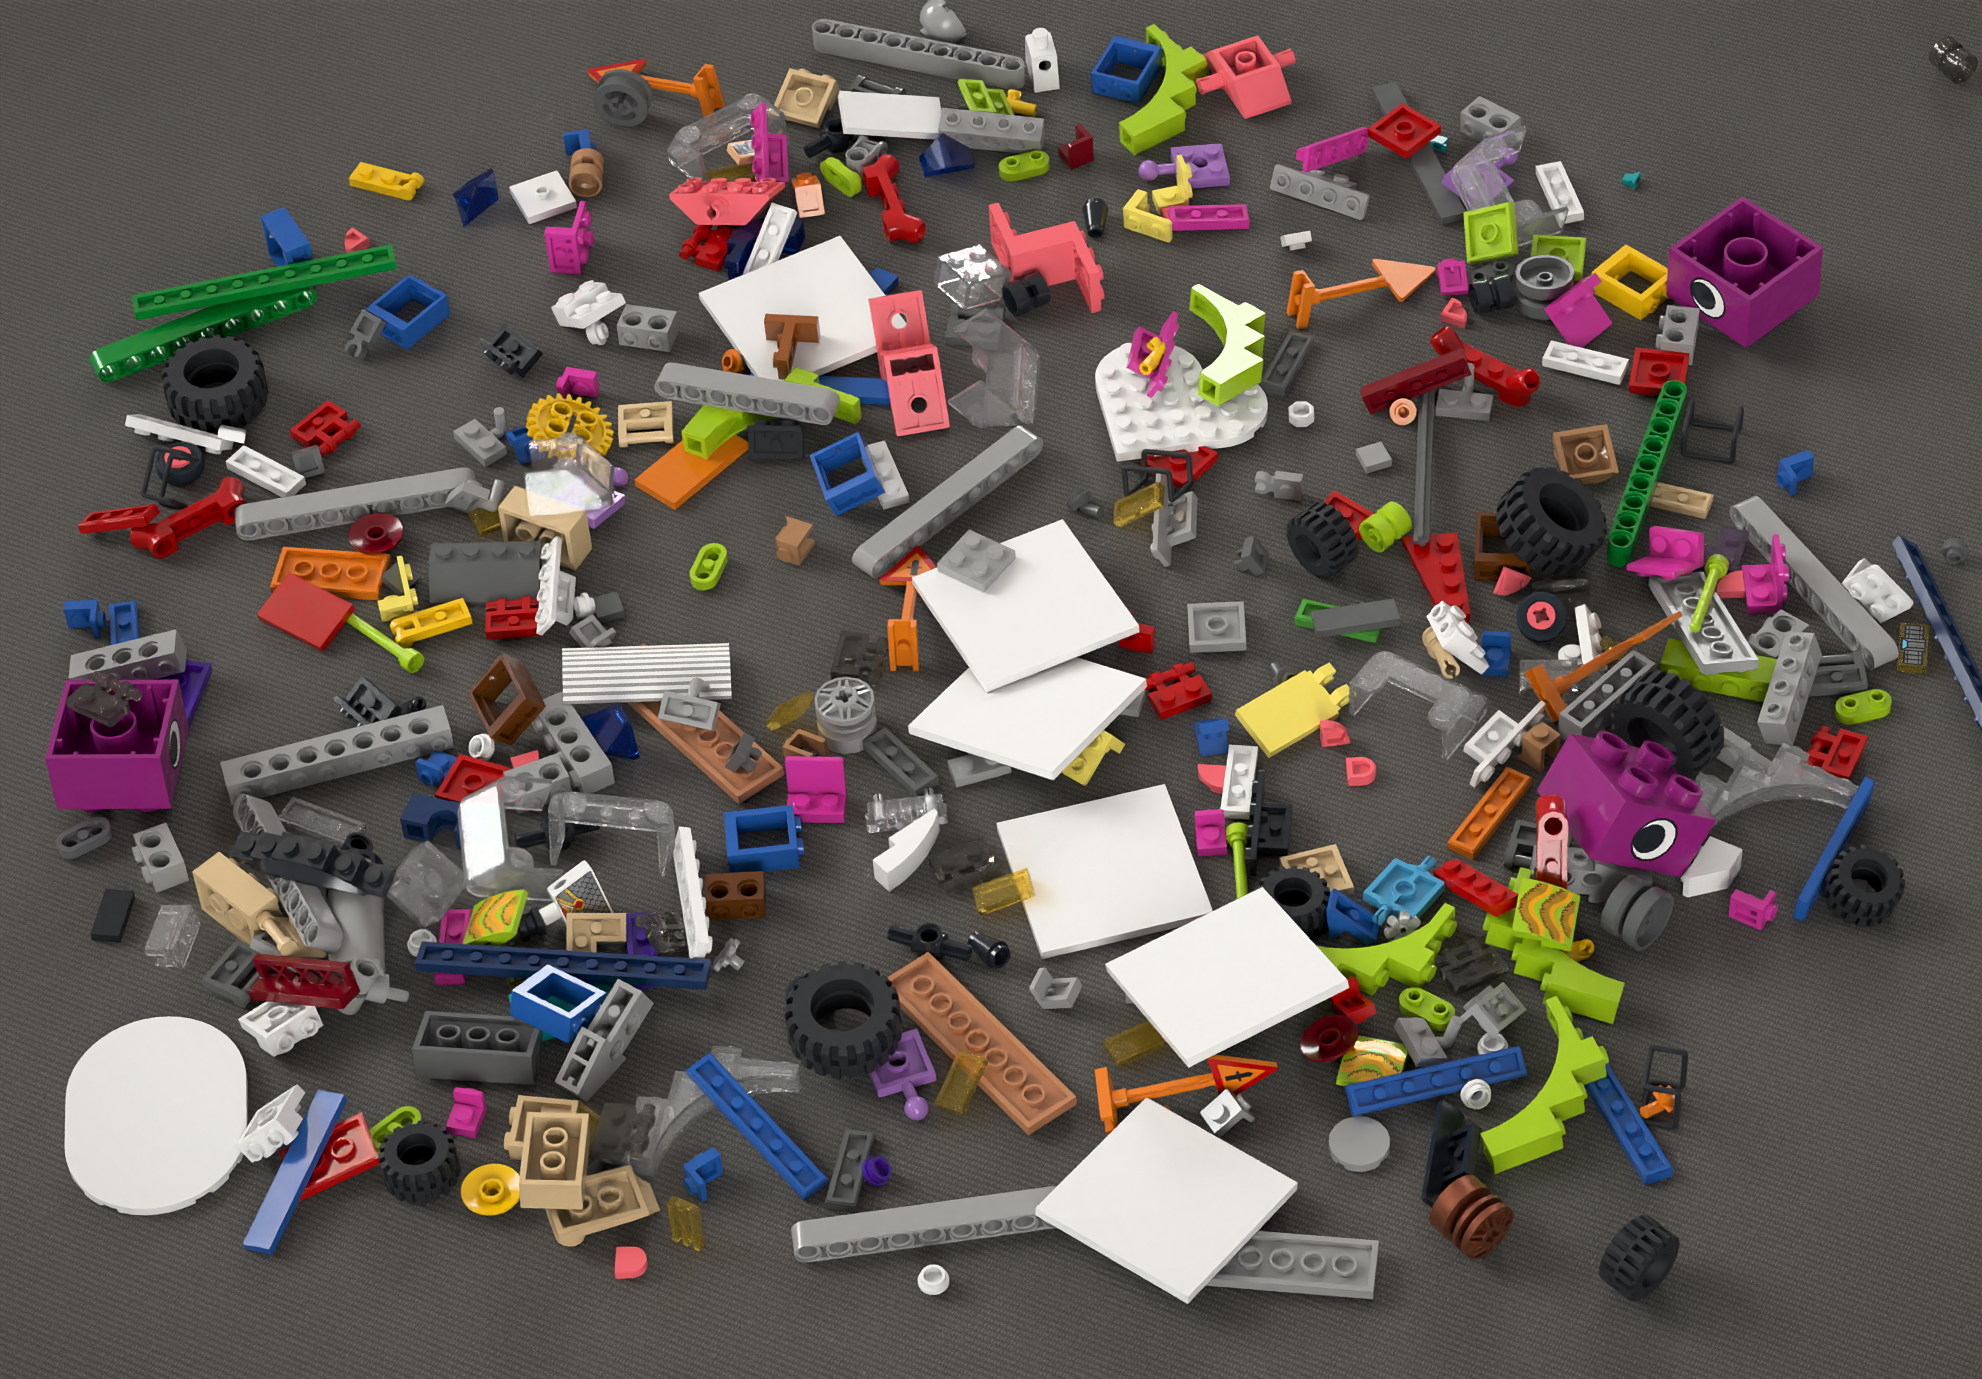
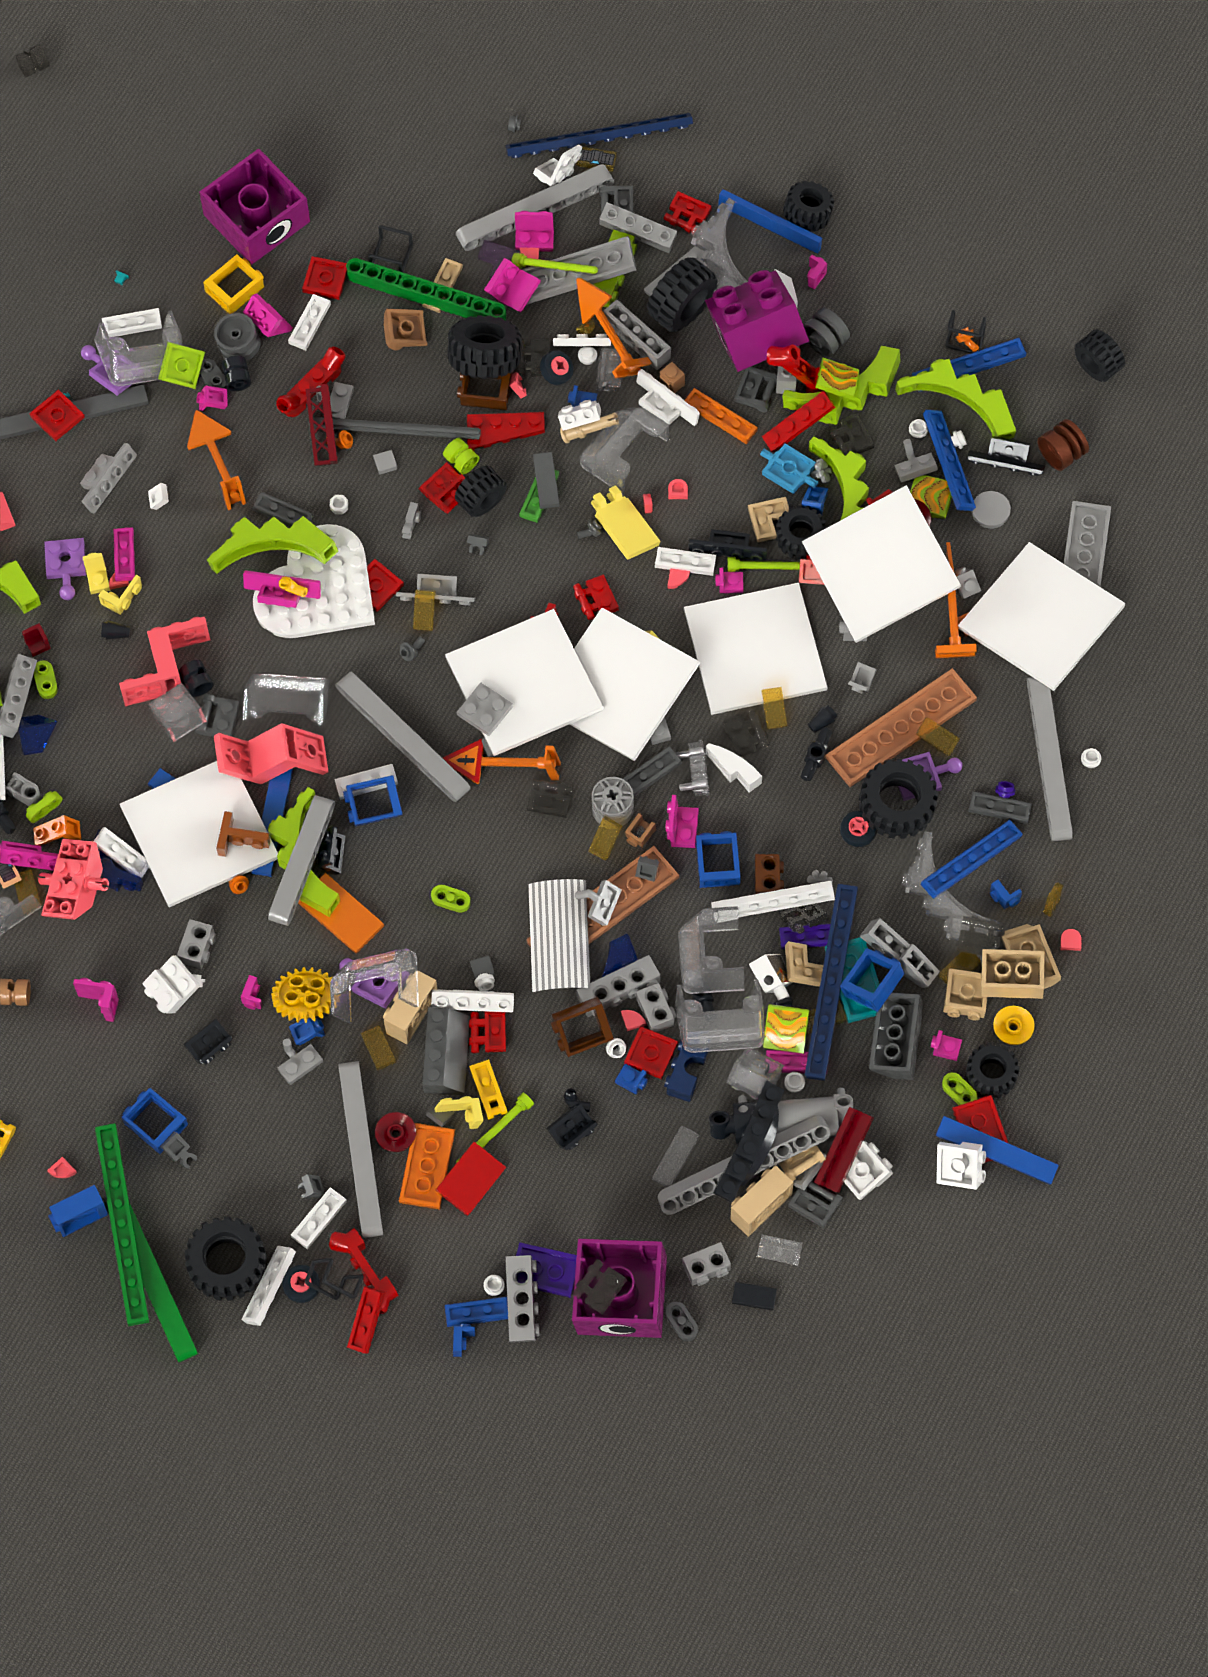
camera: 90 degrees left, 20 degrees up
white tile [65,1016,248,1215] -> none
white tile [217,425,247,443] -> none
light grey brick [220,705,454,806] -> none
red plate [289,400,361,458] -> none
light grey plate [445,480,505,514] -> none
clear blue slope [452,168,499,227] -> none
white plate [509,171,577,224] -> none
light grey bracket [569,614,616,648] -> none
tan plate [618,401,674,447] -> none
red plate [679,225,743,272] -> none
medium nougat window [775,516,815,566] -> none
red plate [861,154,926,244] -> none
clear yellow tile [1102,1020,1169,1068] -> none
black piece [1122,449,1193,502] -> none
light grey plate [1187,601,1246,653] -> none
blue slope [1192,717,1229,757] -> none
dark pink bracket [1296,127,1368,172] -> none
lime plate [1399,987,1455,1031] -> none
coral tile [1440,298,1467,329] -> none
light grey bracket [1459,982,1527,1038] -> none
light grey brick [1460,96,1521,151] -> none
lime plate [1531,235,1586,281] -> none
light grey brick [1655,305,1700,365] -> none
light grey brick [1747,609,1809,659] -> none
blue bracket [1776,450,1814,496] -> none
lime plate [1835,689,1892,725] -> none

